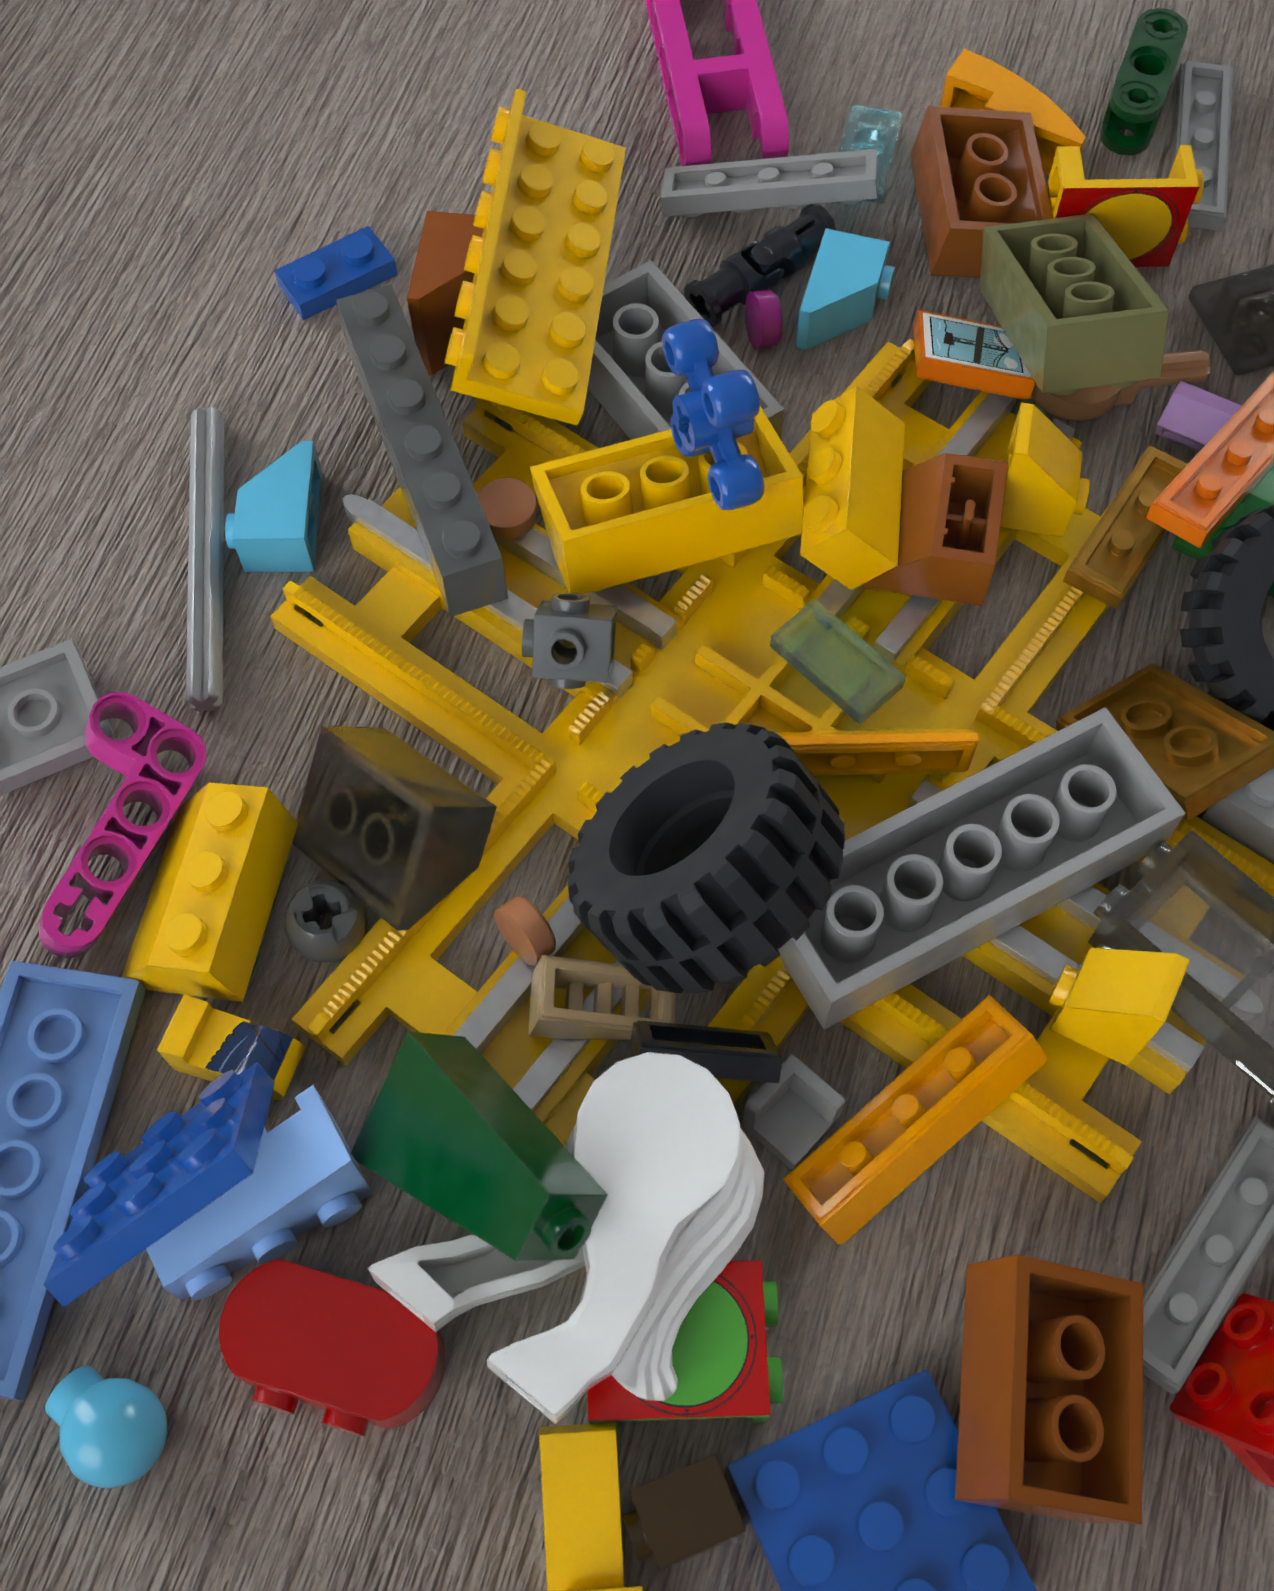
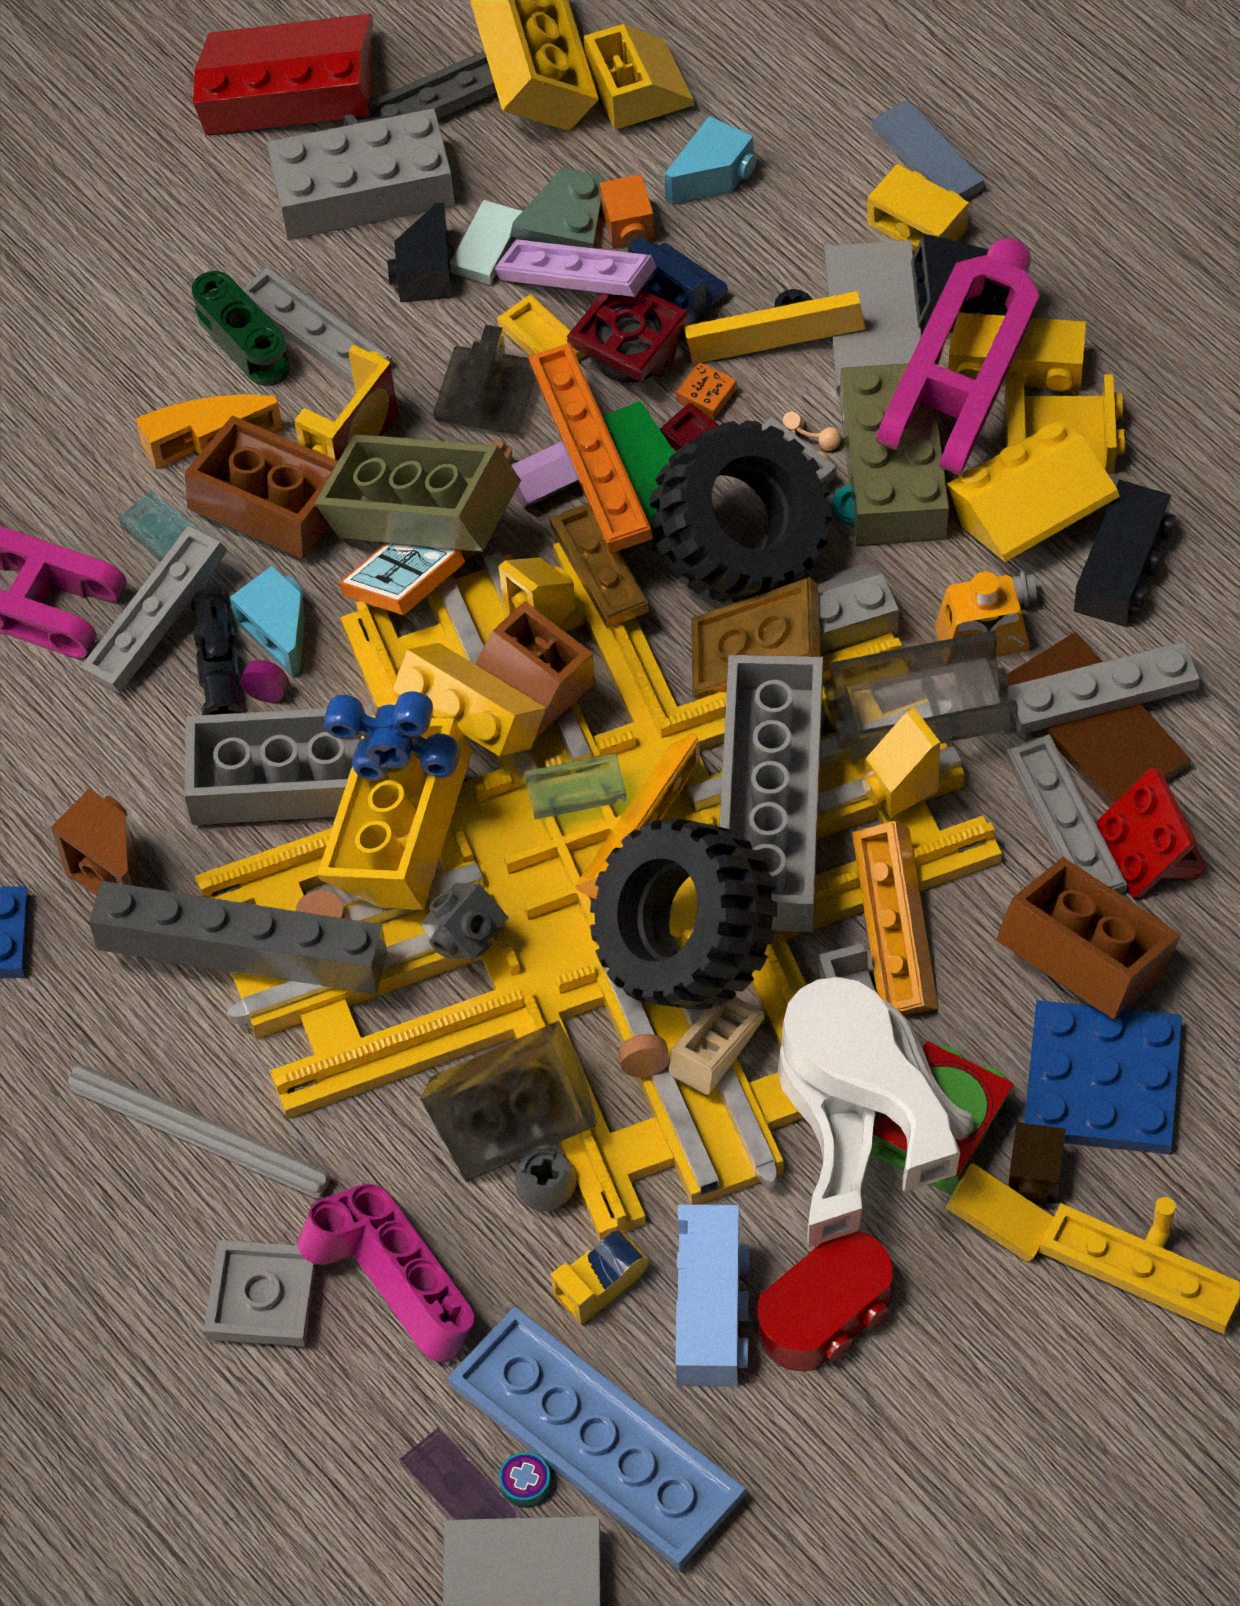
camera: 55 degrees left, 5 degrees down
blue plate [43,1062,275,1307] -> none
medium azure piece [45,1365,167,1488] -> none
yellow slope [121,782,298,1002] -> none
medium azure slope [225,441,323,572] -> none
dark green slope [351,1032,608,1261] -> none
yellow bracket [445,88,626,426] -> none
black tile [630,1020,783,1083] -> none

